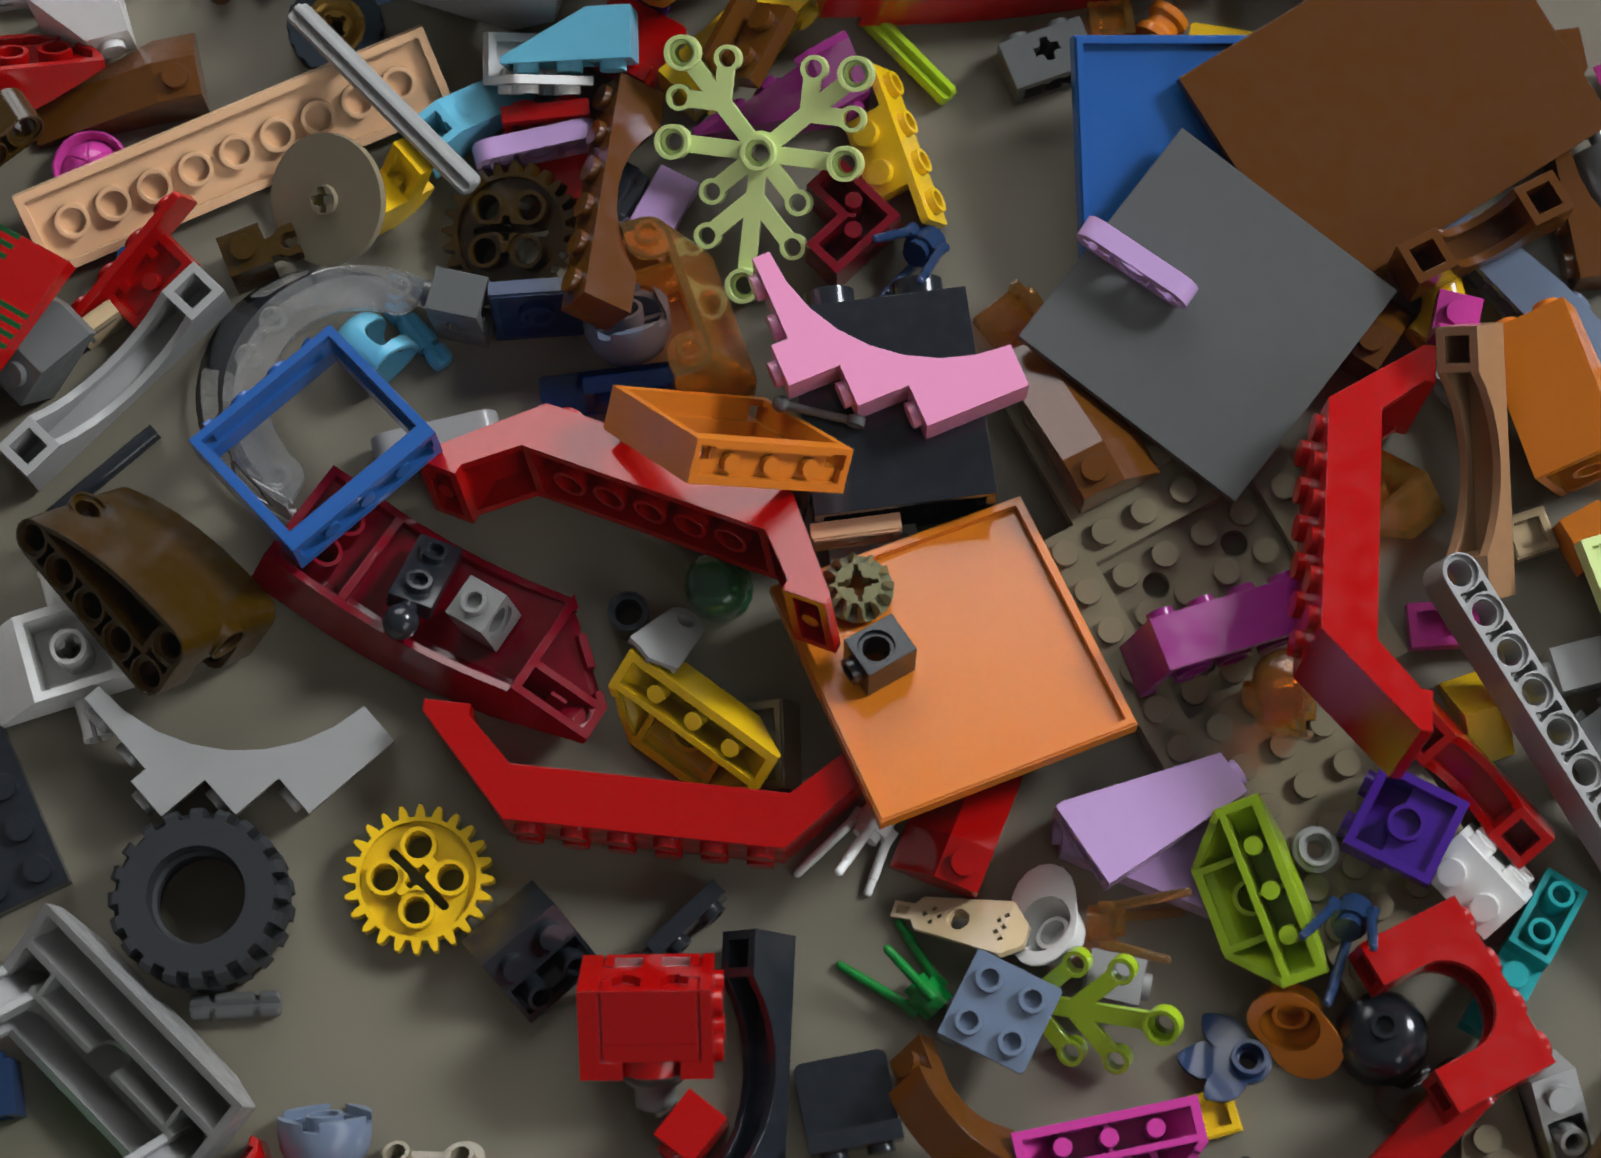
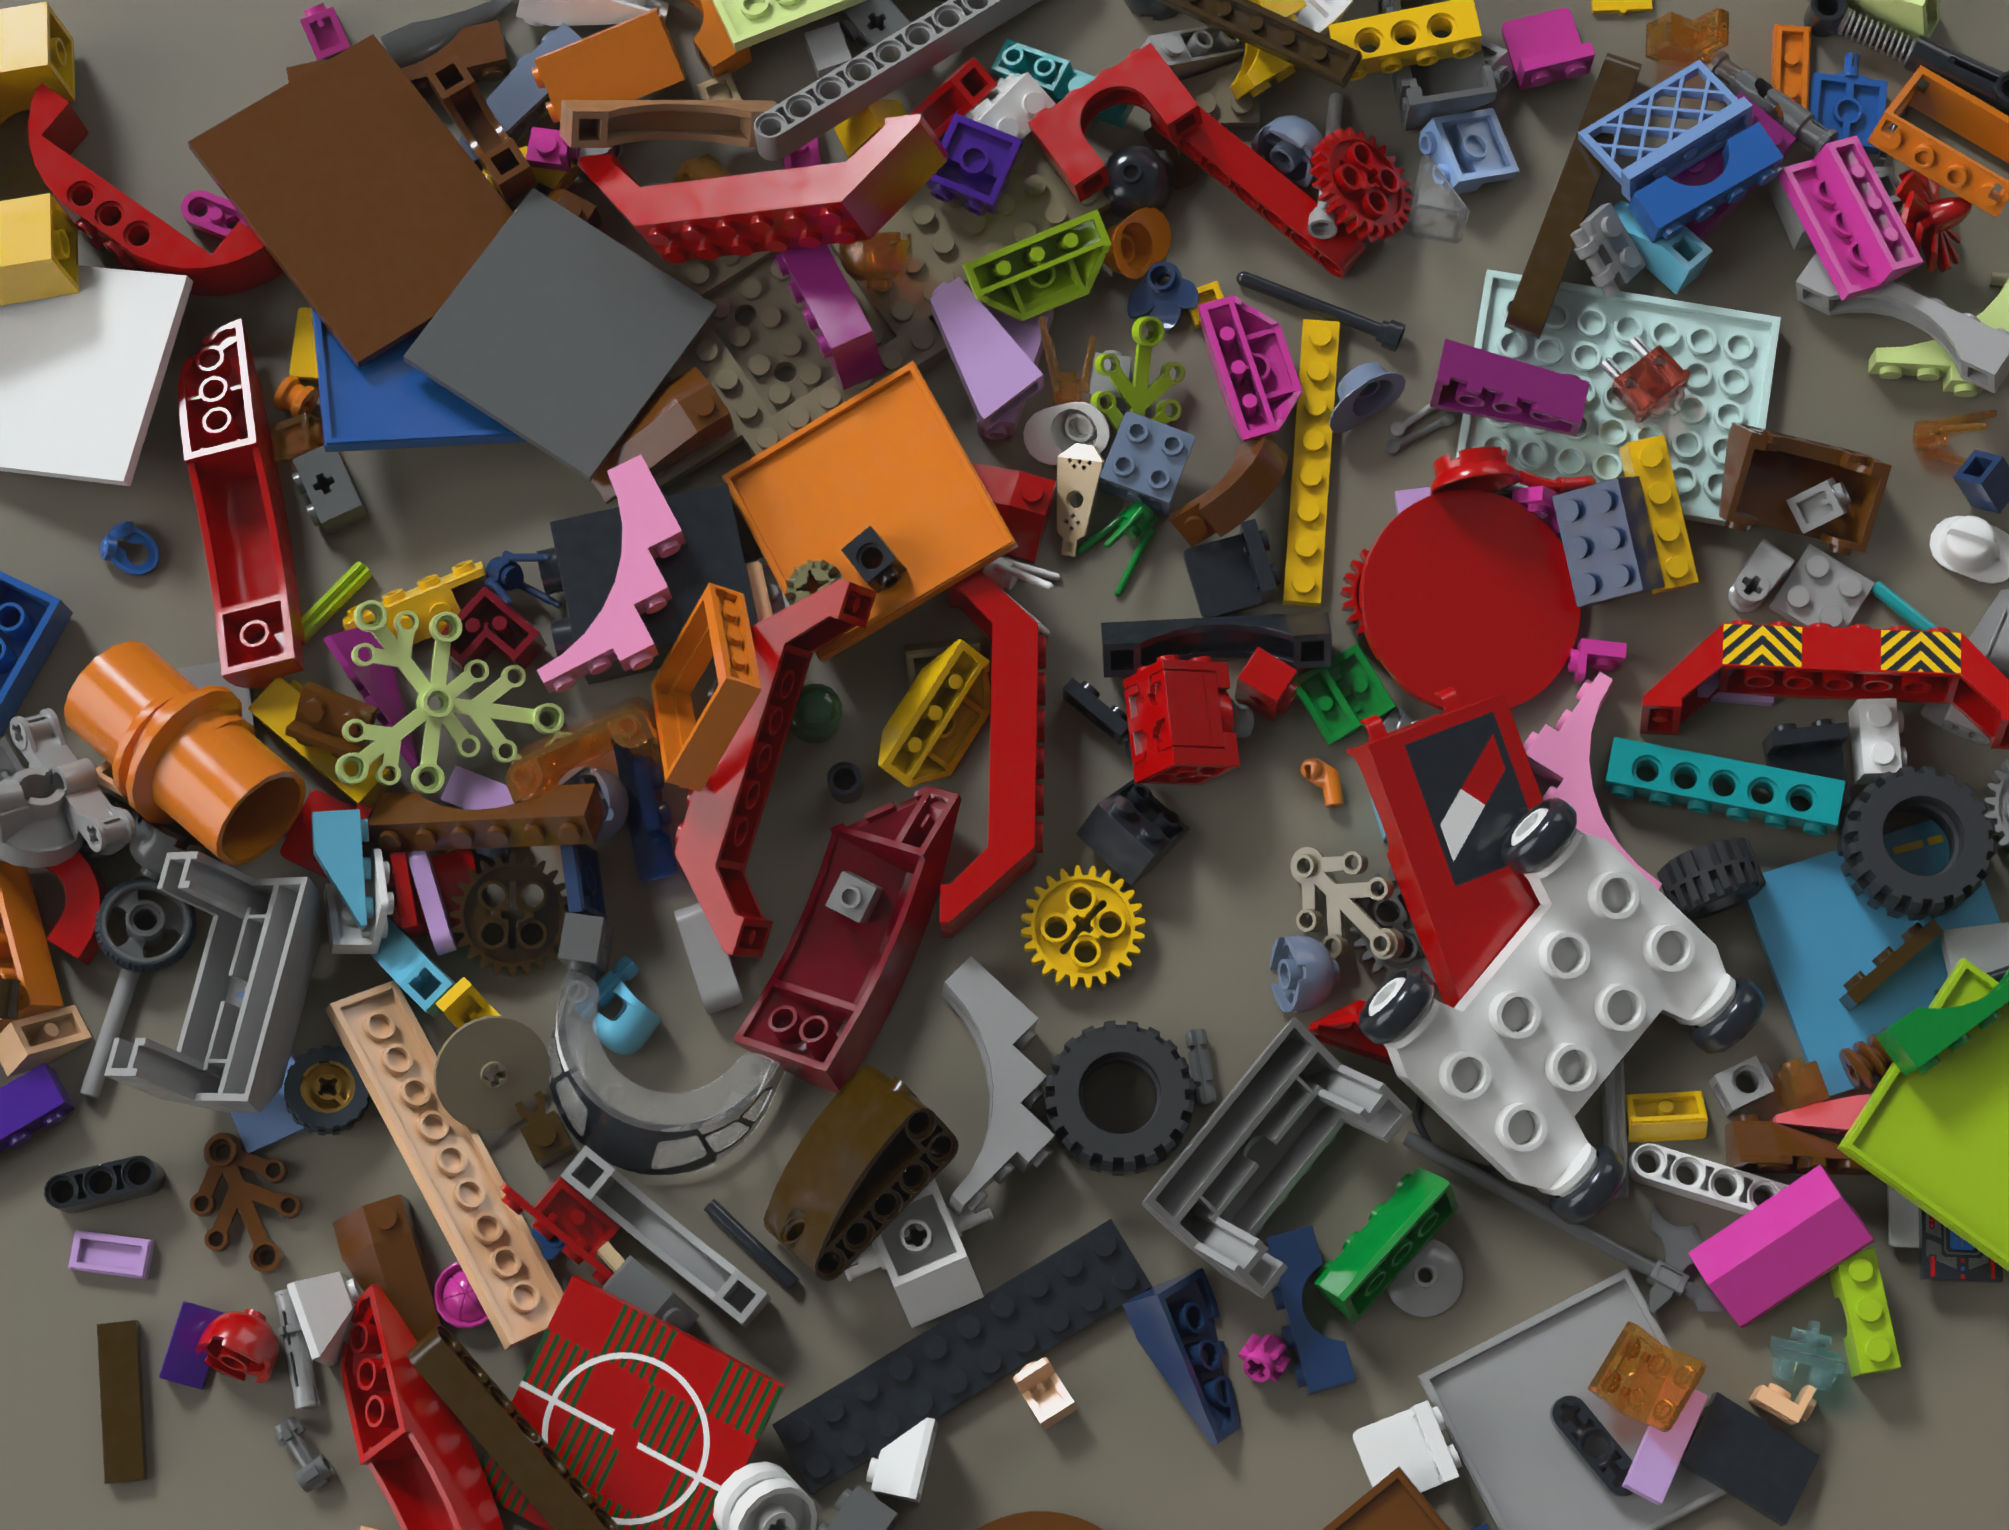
camera: 90 degrees left, 0 degrees up
blue window [188,324,443,568] -> none
light grey axle [287,3,481,195] -> none
black plate [382,534,463,640] -> none
light grey piece [628,607,705,674] -> none
dark grey hinge [772,395,866,429] -> none
clear orange bracket [973,279,1044,349] -> none
lavender beam [1076,216,1198,309] -> none
light grey plate [1291,826,1339,873] -> none
dark blue plant [1298,893,1380,1007] -> none

